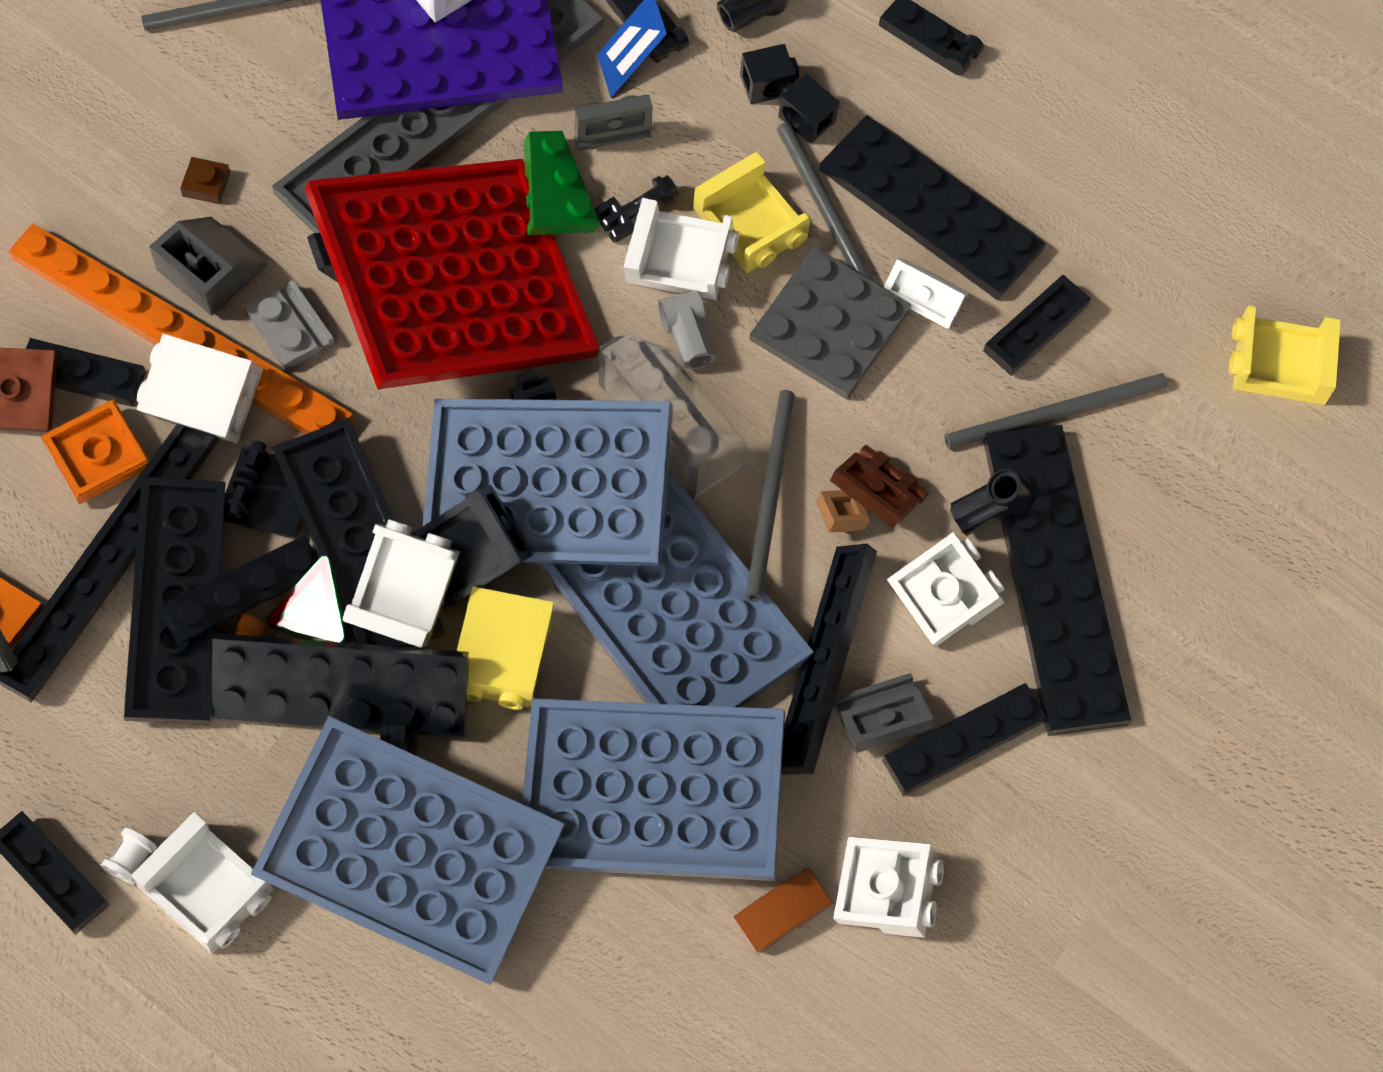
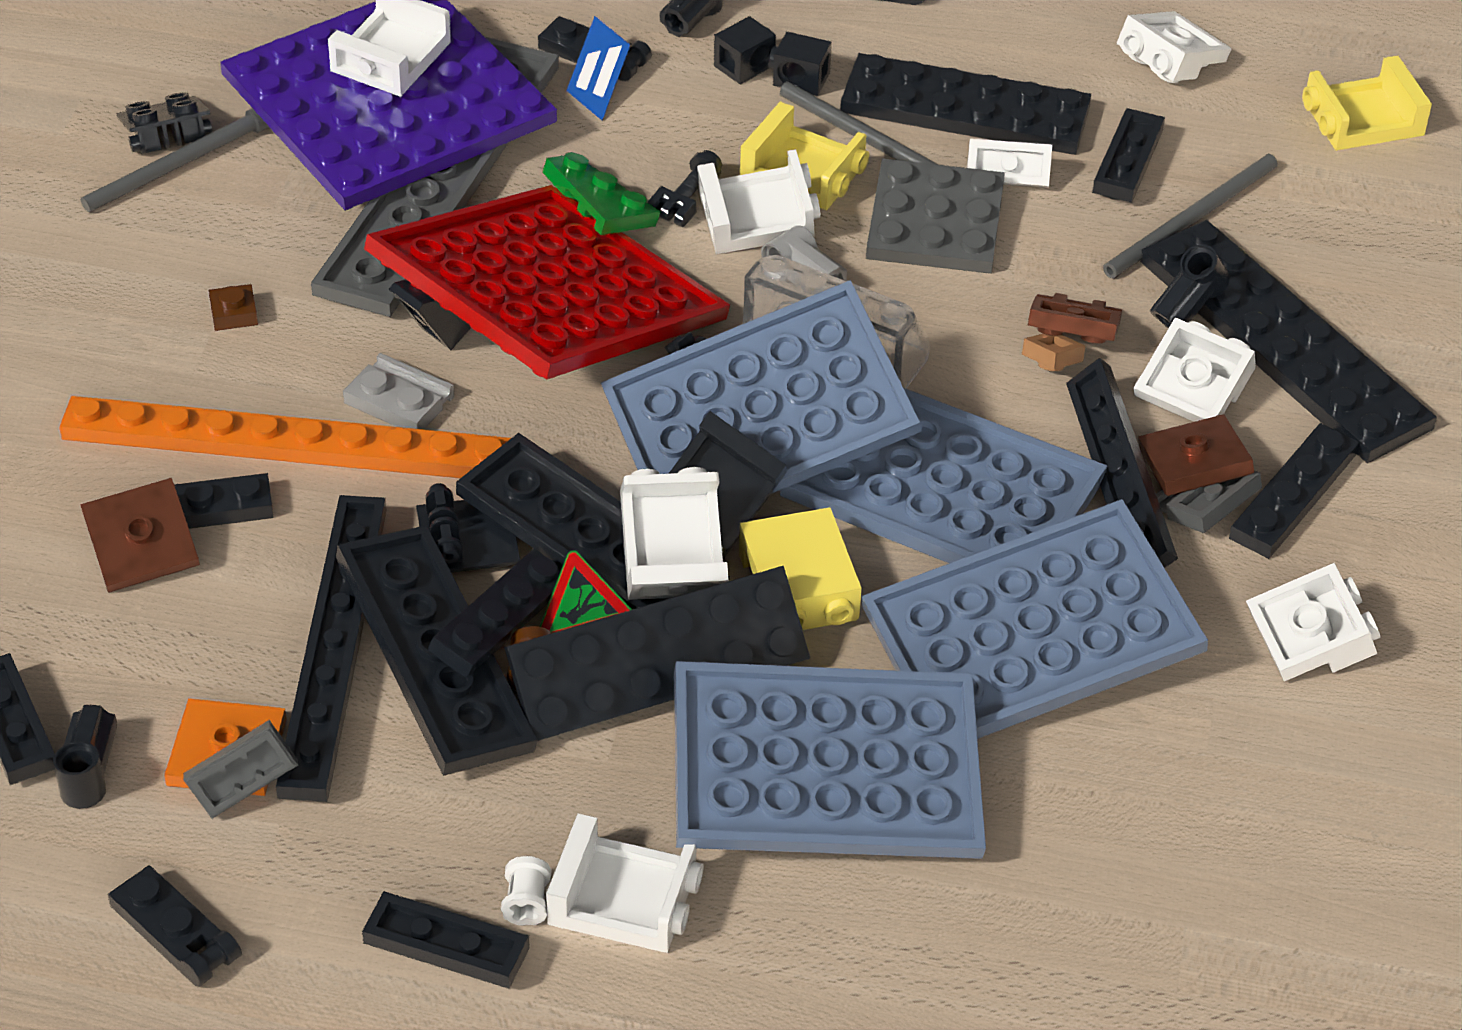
camera: 20 degrees left, 20 degrees down
orange plate [40,399,150,505] -> none
white panel [136,334,263,444] -> none
dark grey slope [149,217,267,316] -> none
dark grey plate [575,94,653,151] -> none
dark orange slope [733,868,834,953] -> none
dark grey piece [746,390,795,602] -> none
none -> white plate [1117,11,1232,83]
none -> copper plate [1138,414,1254,496]

